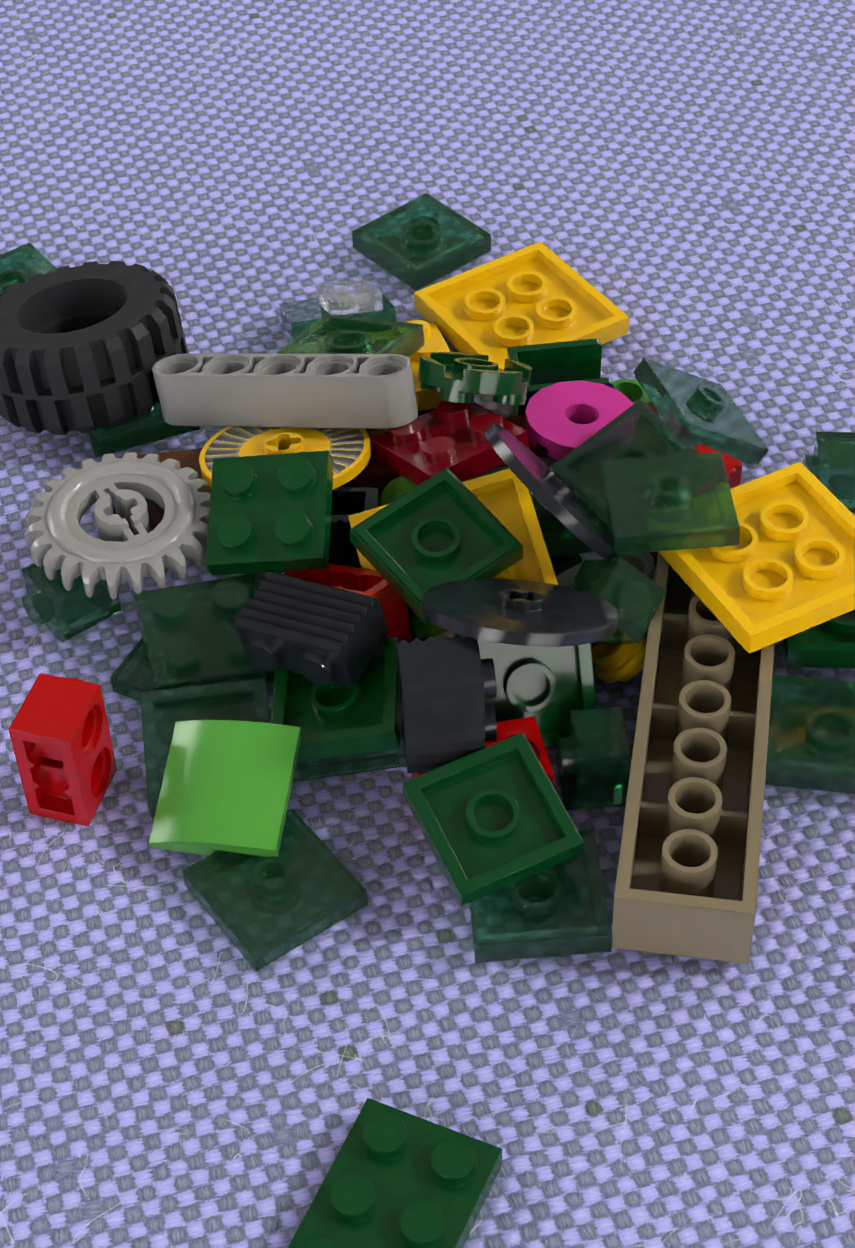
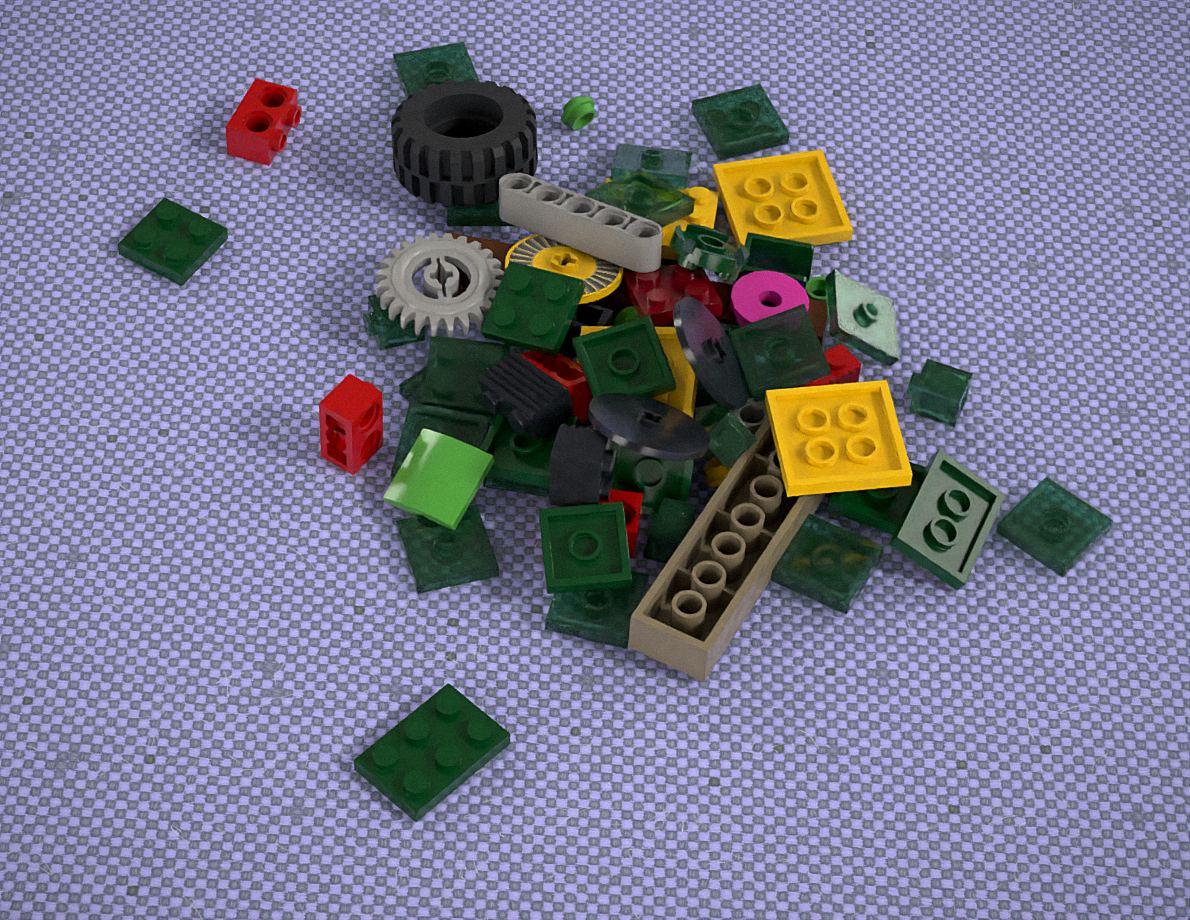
camera: 15 degrees right, 5 degrees up
clear tile [319,279,383,315] -> none
clear green plate [601,452,740,555] -> none
none -> bright green plate [561,96,597,130]

